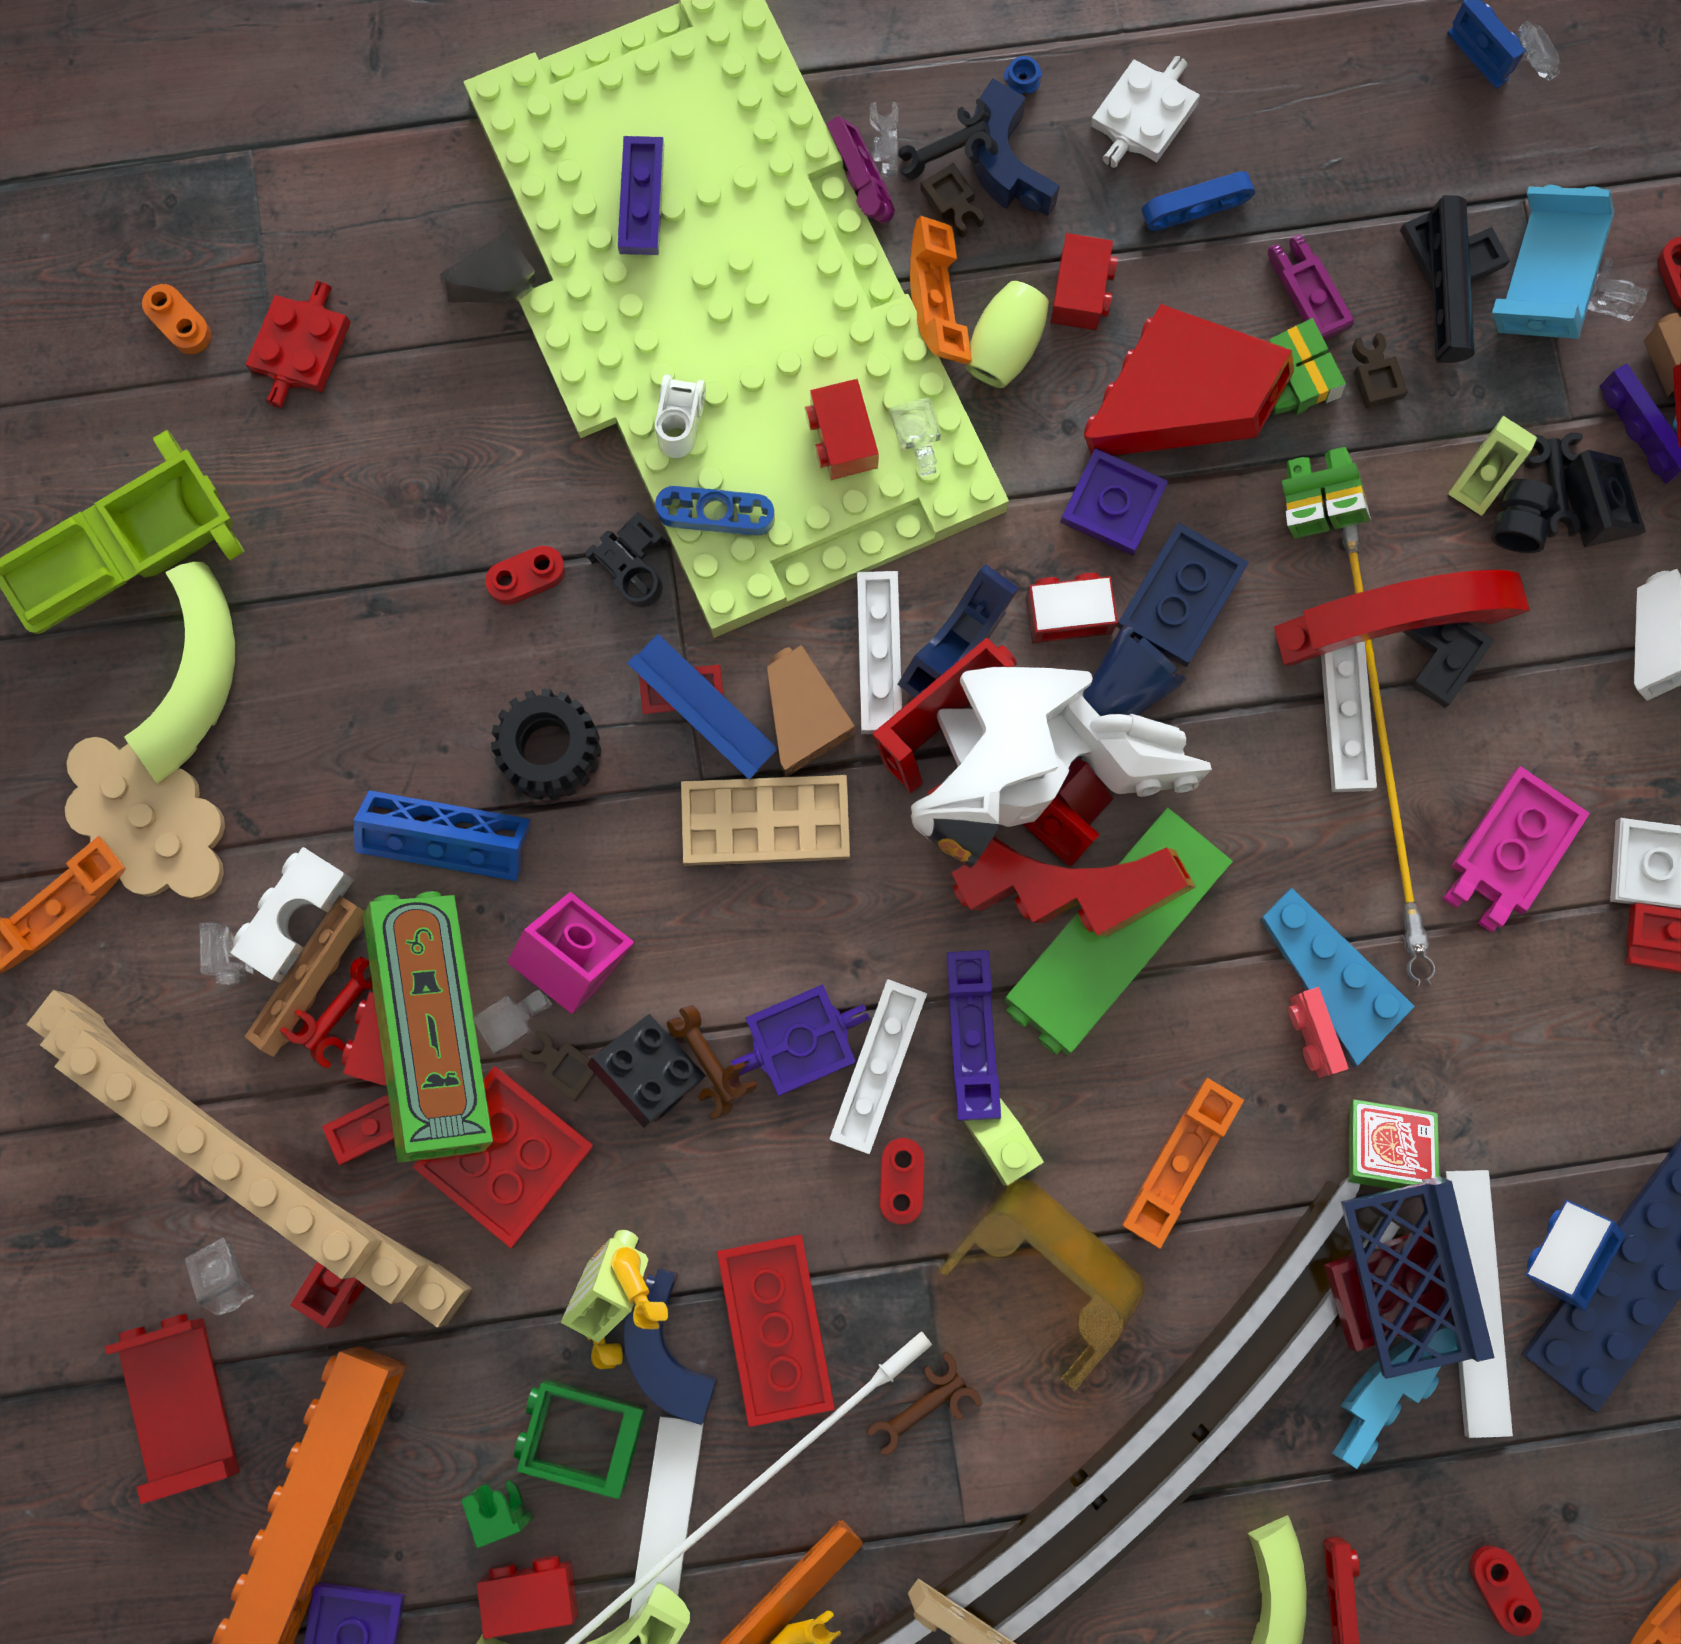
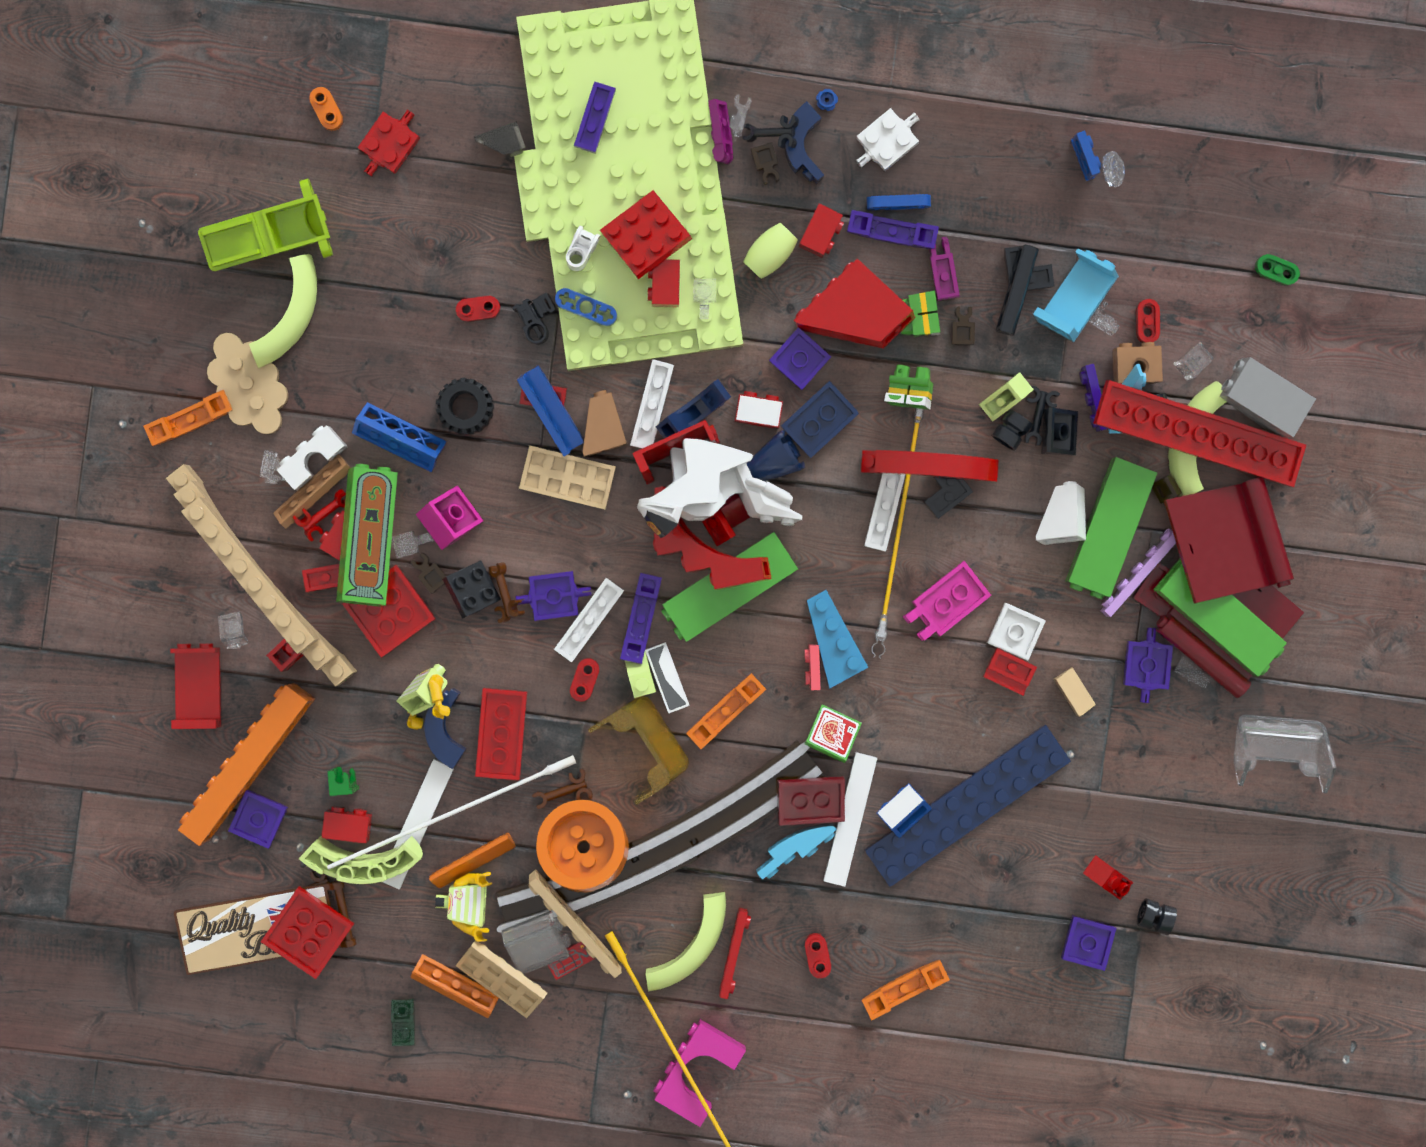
camera: 15 degrees right, 10 degrees up
green window [513,1379,647,1499] -> none
orange slope [910,216,972,365] -> none
dark blue fence [1341,1176,1495,1379] -> none
none -> orange brick [536,800,629,893]
none -> red plate [600,190,692,280]
none -> slope [645,642,689,713]
none -> dark purple slope [847,210,939,249]

